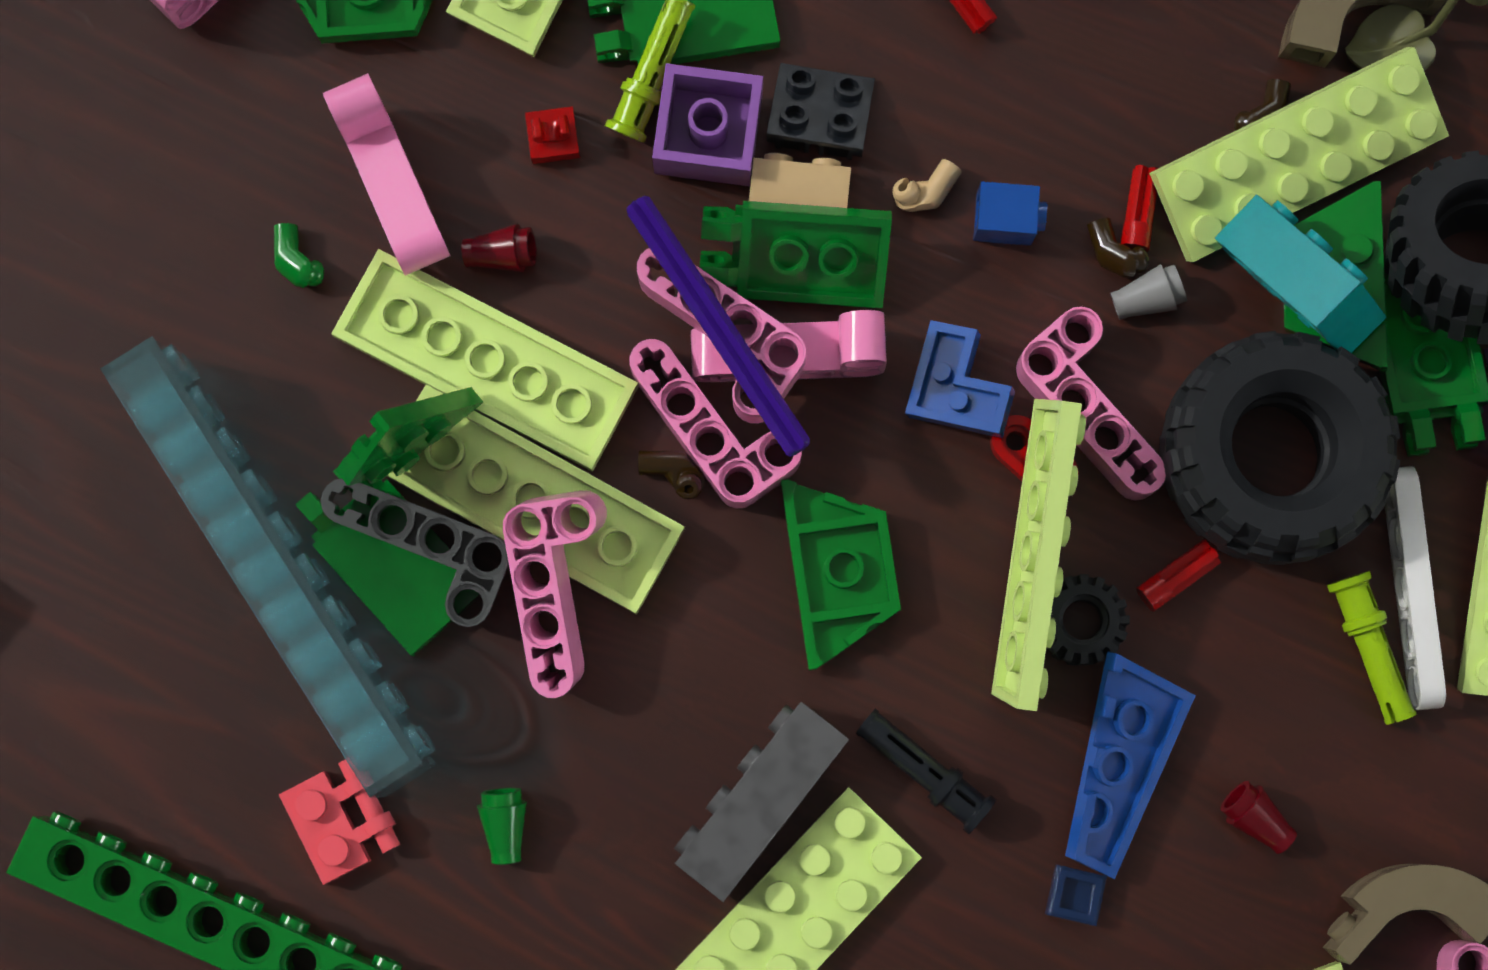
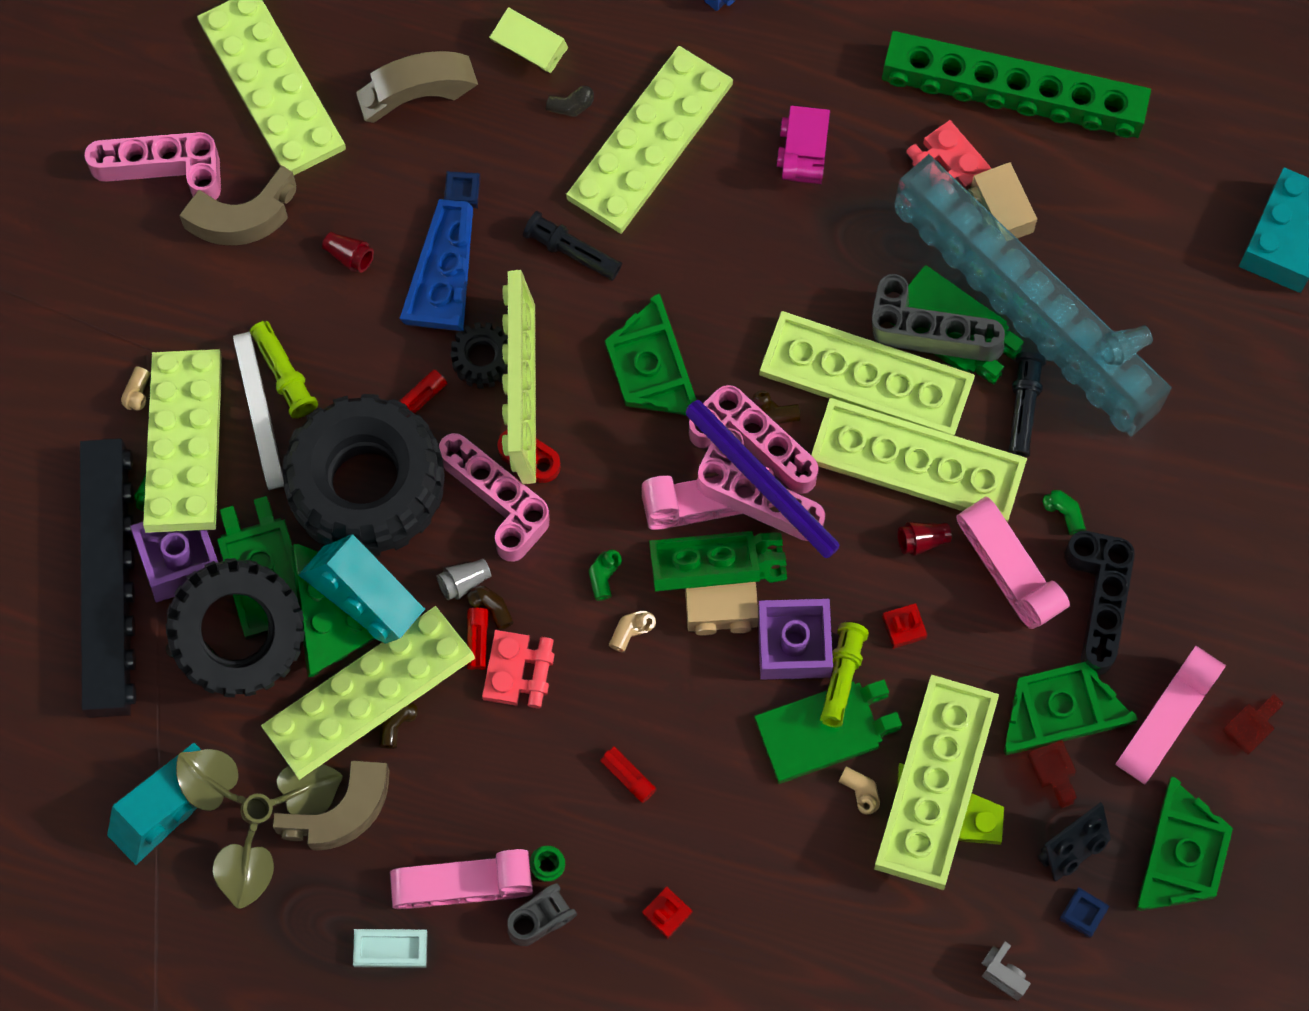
camera: 170 degrees right, 10 degrees down
green wing [336,387,483,486] -> none
green cone [477,788,527,865] -> none
bright pink beam [503,490,607,698] -> none
flat silver brick [674,702,849,902] -> none
black hinge [766,63,875,160] -> none
blue plate [905,320,1015,438] -> none
blue brick [973,181,1047,246] -> none
none -> coral plate [482,630,555,708]
none -> green arm [589,549,622,601]
none -> dark pink hinge [777,106,830,184]
none -> tan brick [968,162,1037,246]
none -> black pin [1008,352,1046,457]
none -> black beam [1064,531,1135,676]
none -> clear light blue cone [1098,325,1153,365]

